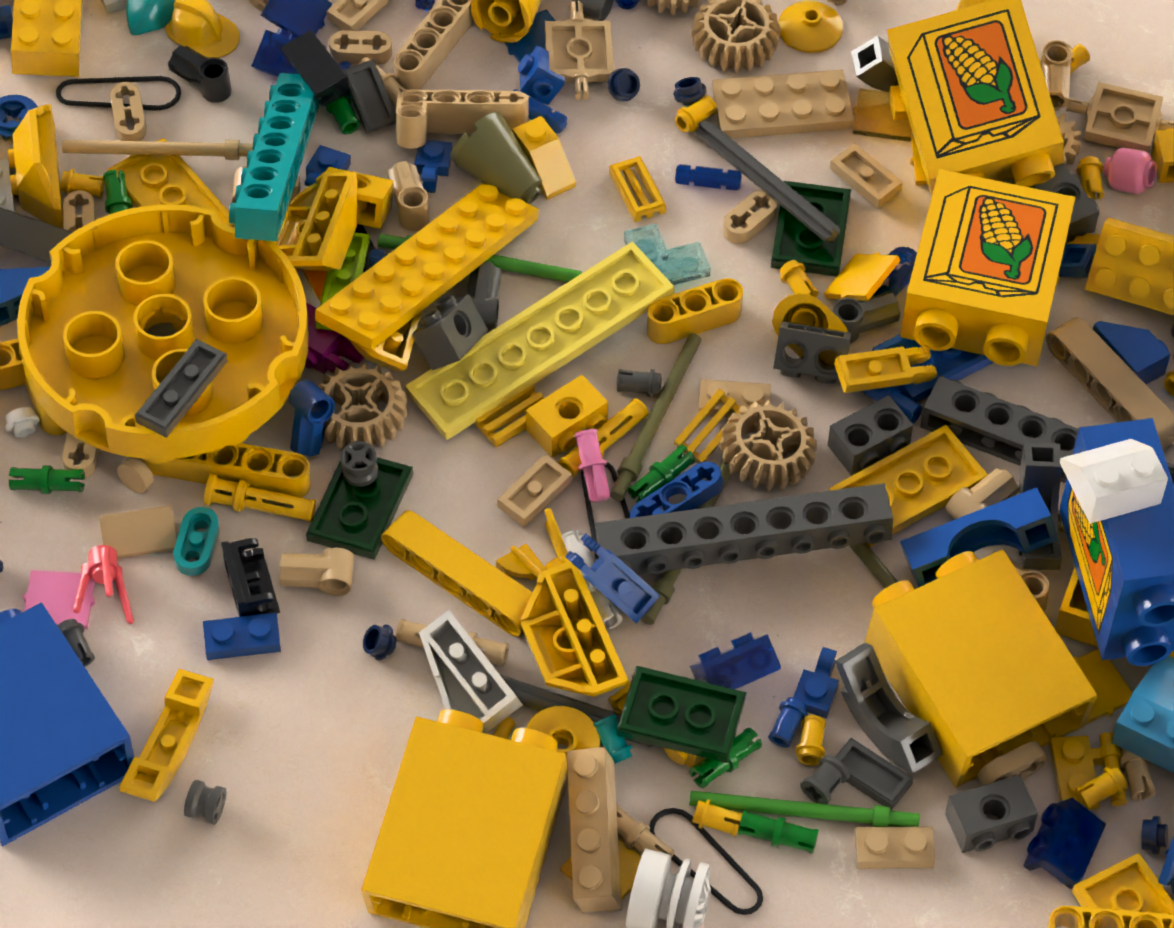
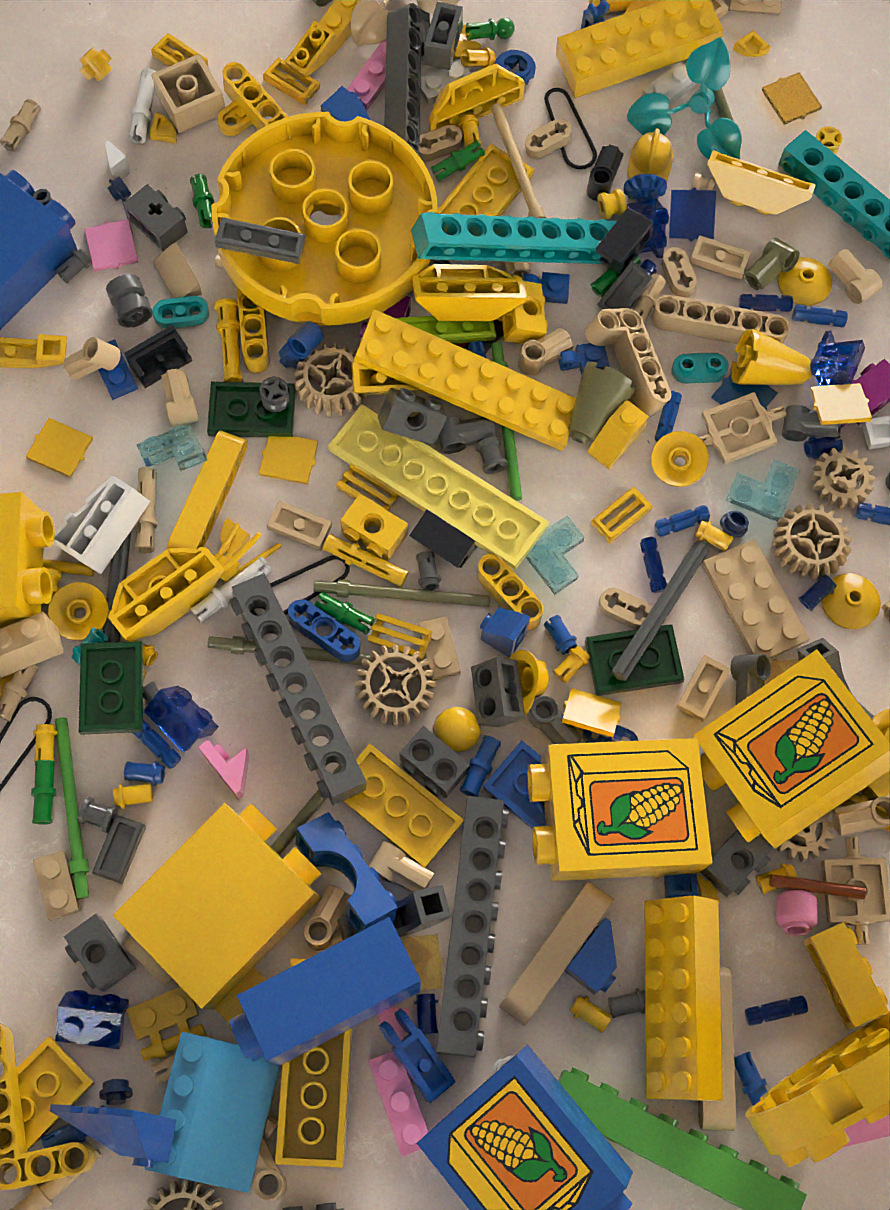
camera: 70 degrees right, 15 degrees up
coral plant [73,545,134,624] -> none
dark blue plate [363,624,397,661] -> none
blue bracket [518,45,565,105] -> none
blue hinge [565,533,661,624] -> none
bright pink axle [574,429,610,502] -> none
dark blue plate [608,68,640,102] -> none
green pin [689,727,762,788] -> none
blue plate [793,647,839,718] -> none
yellow hinge [834,346,937,393] -> none
dark grey arch [835,643,943,774] -> none
white slope [1060,439,1168,524] -> none
yellow pin [1075,767,1128,810] -> none
none -> yellow piece [26,418,93,478]
none -> tan piece [64,337,121,380]
none -> dark grey wheel [106,274,153,328]
none -> dark grey brick [123,184,188,251]
none -> blue axle [133,720,181,769]
none -> clear light blue plate [136,423,208,471]
none -> bright pink slope [198,740,250,800]
none -> yellow piece [259,436,318,485]
none -> black hinge [409,509,477,568]
none -> yellow hair [432,707,481,752]
none -> dark grey bush [475,437,508,474]
none -> blue slope [480,607,530,658]
none -> blue pin [543,615,577,655]
none -> yellow wheel [597,188,627,220]
none -> blue gear [624,174,667,202]
none -> yellow dish [651,431,709,487]
none -> blue axle [654,505,710,537]
none -> teal plate [671,353,728,384]
none -> clear light blue plate [725,459,800,522]
none -> dark grey piece [730,654,771,705]
none -> copper bar [769,874,866,900]
none -> clear blue pin [798,574,837,611]

